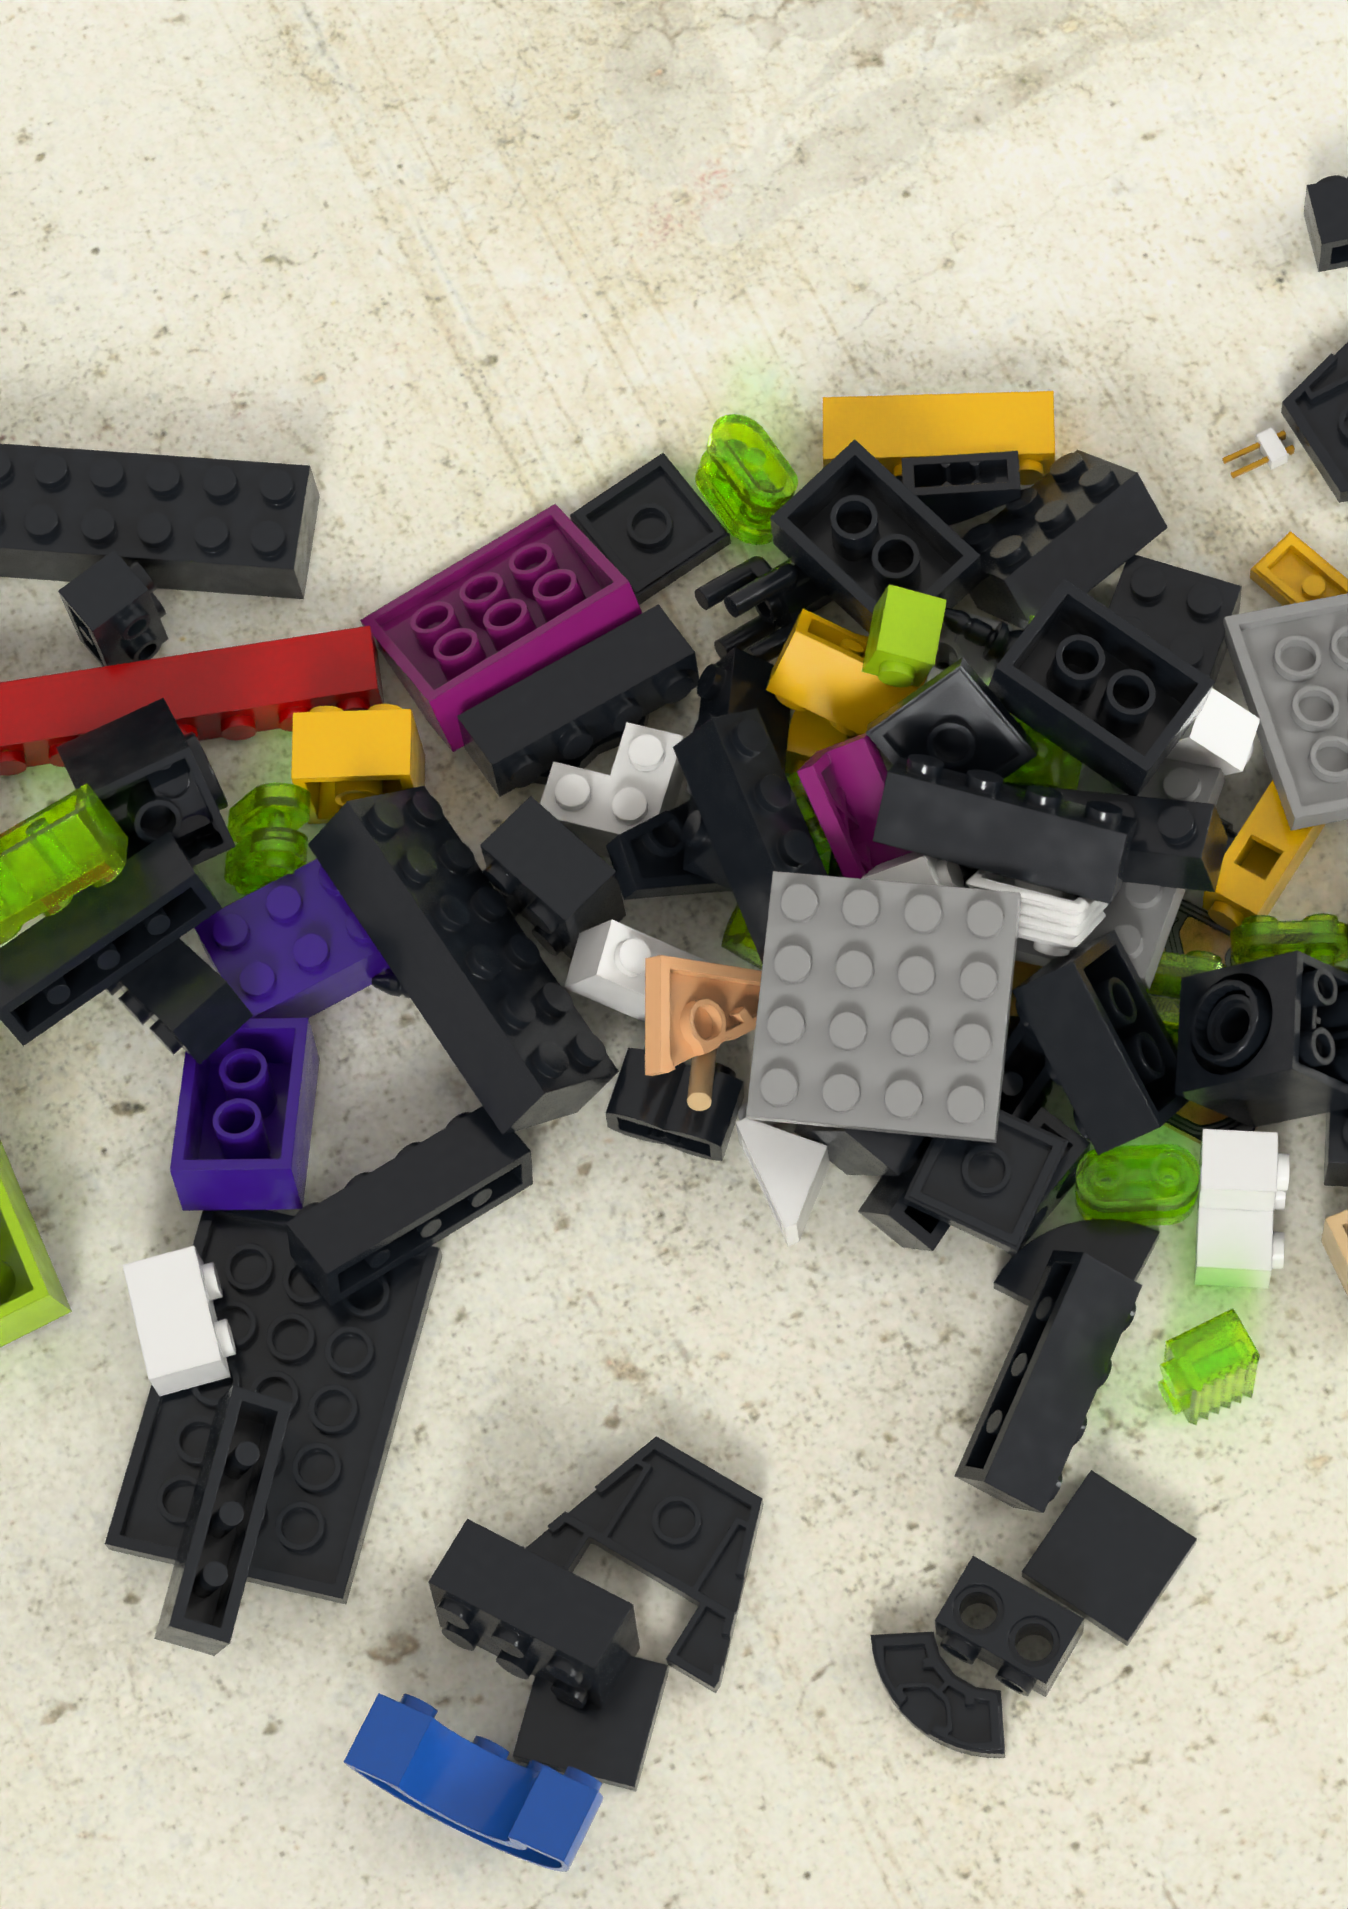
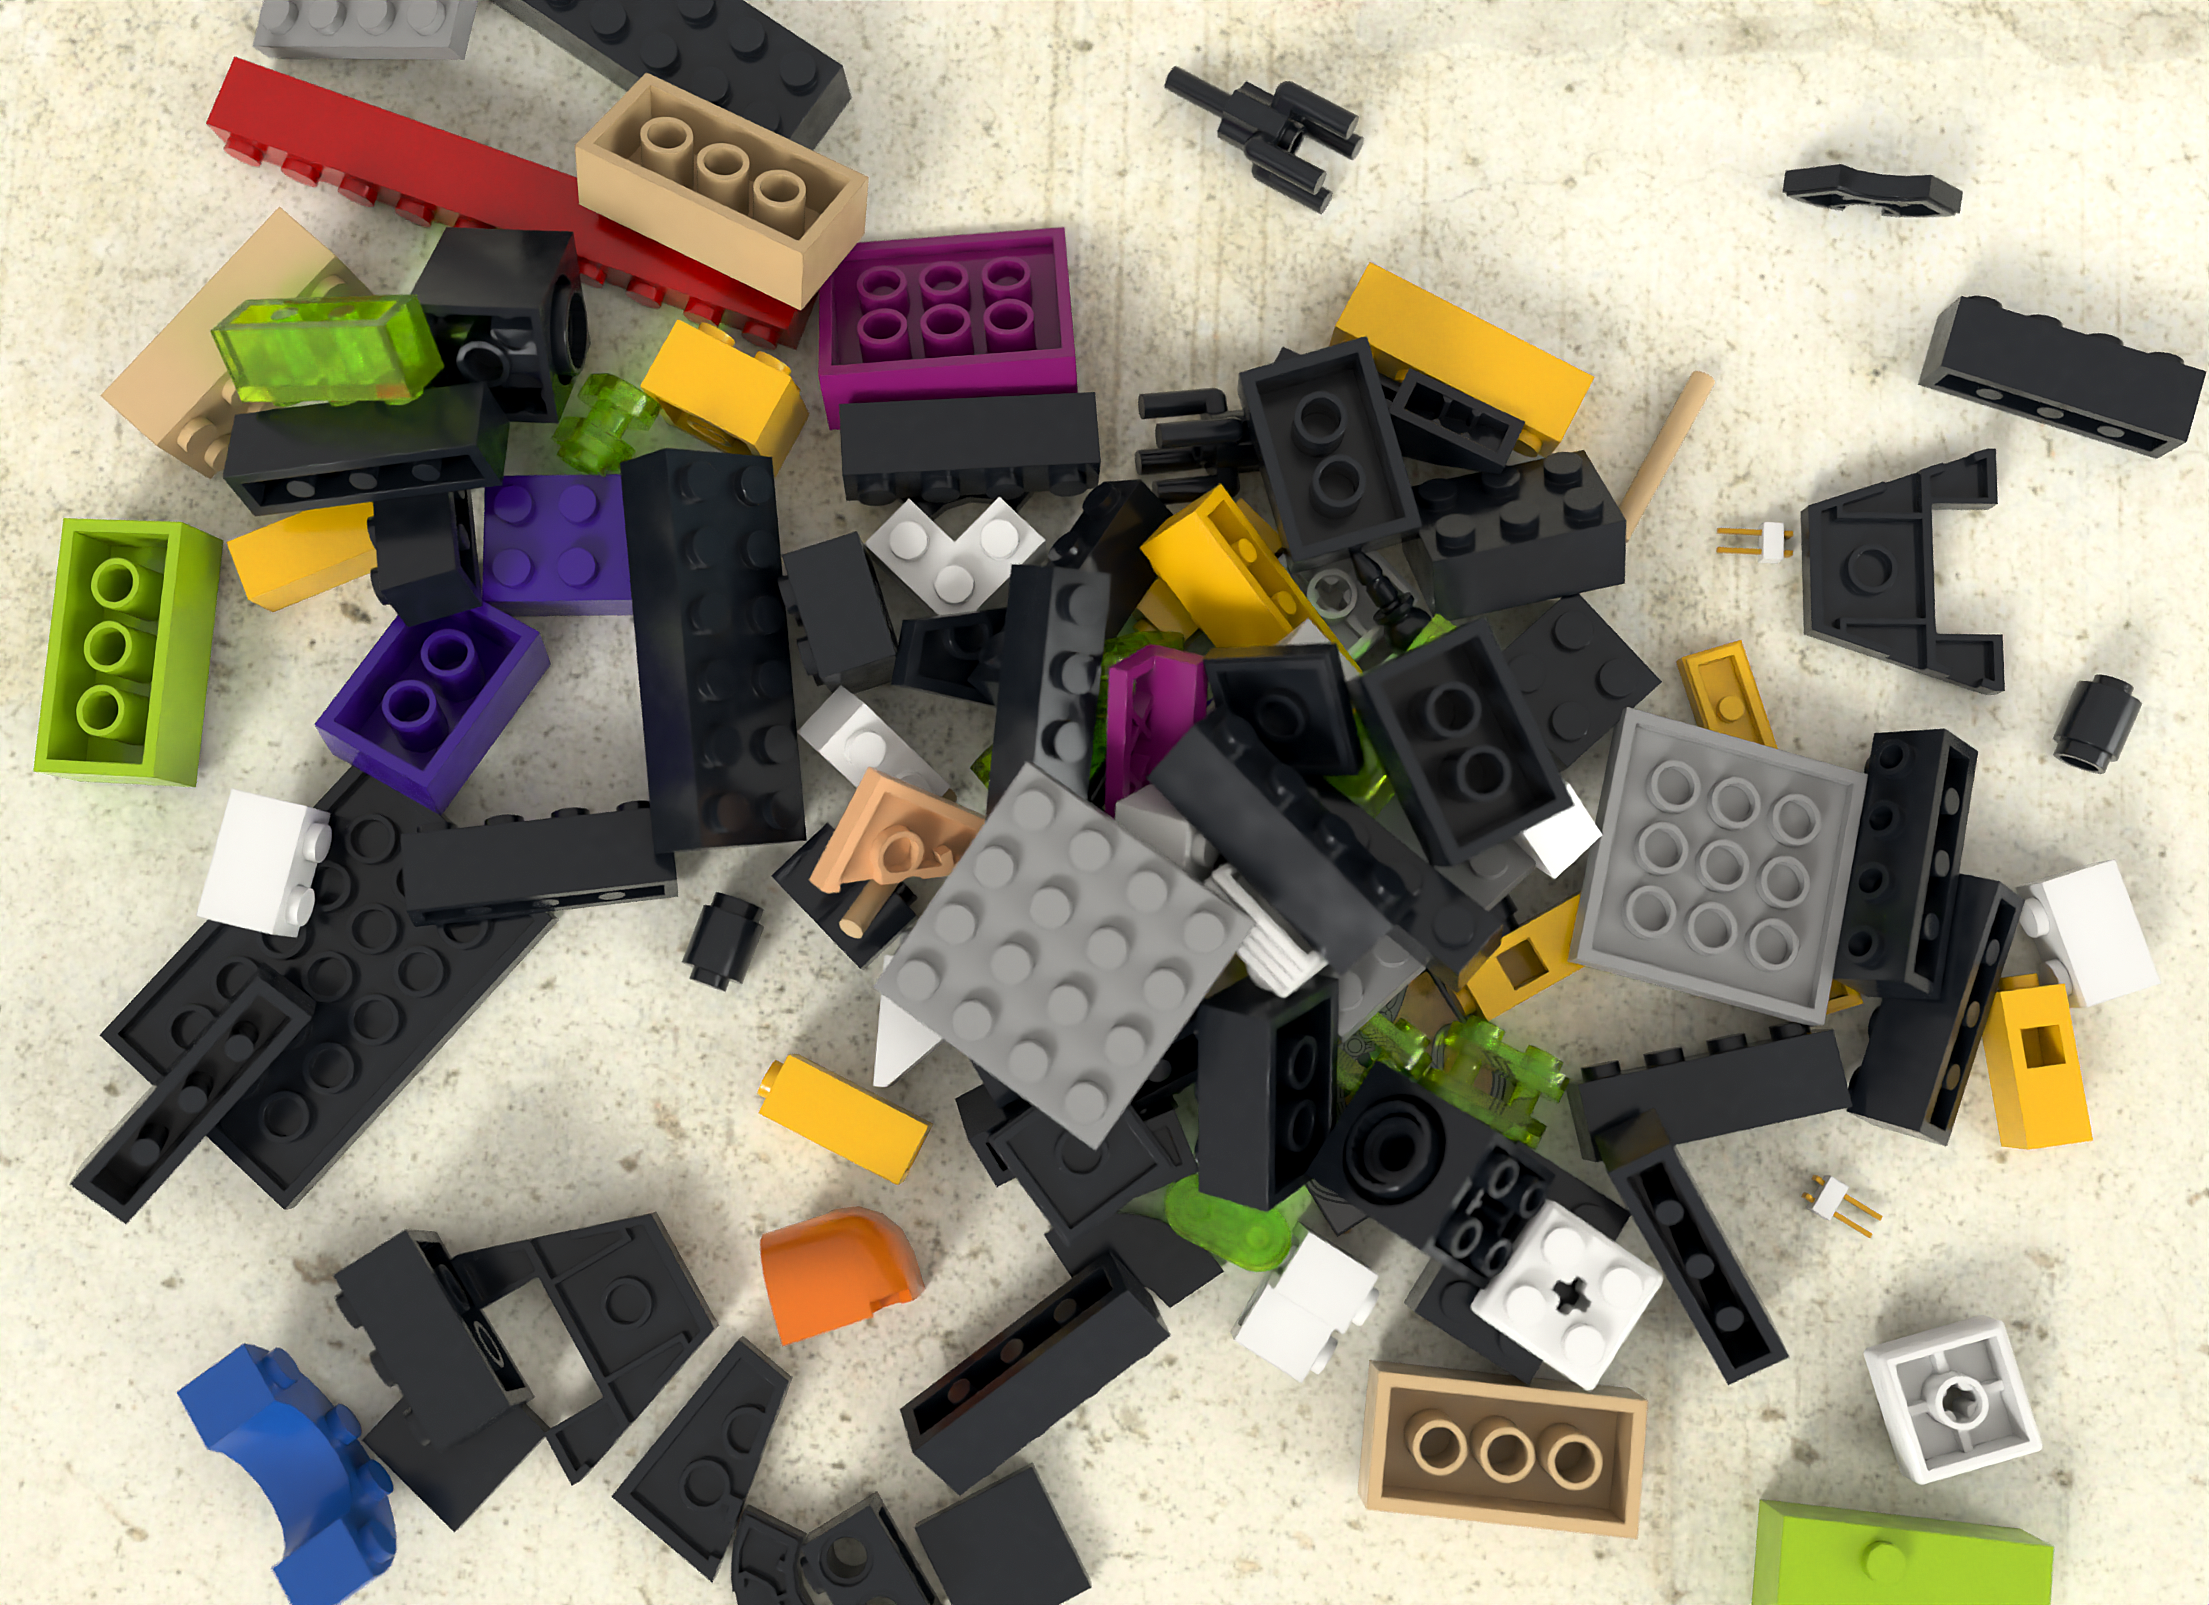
camera: 20 degrees right, 15 degrees up
black brick [58,550,168,667] -> none
black tile [570,453,731,605] -> none
clear neon green brick [695,414,798,545] -> none
lime brick [862,584,947,687] -> none
clear neon green brick [1158,1308,1260,1425] -> none
none -> yellow brick [226,502,377,612]
none -> tan brick [575,73,869,310]
none -> black wing [611,1336,793,1582]
none -> black brick [682,892,764,992]
none -> yellow brick [757,1054,933,1185]
none -> orange brick [760,1206,925,1346]
none -> black plant [1164,66,1364,214]
none -> tan bar [1619,371,1715,543]
none -> black tile [1782,164,1963,217]

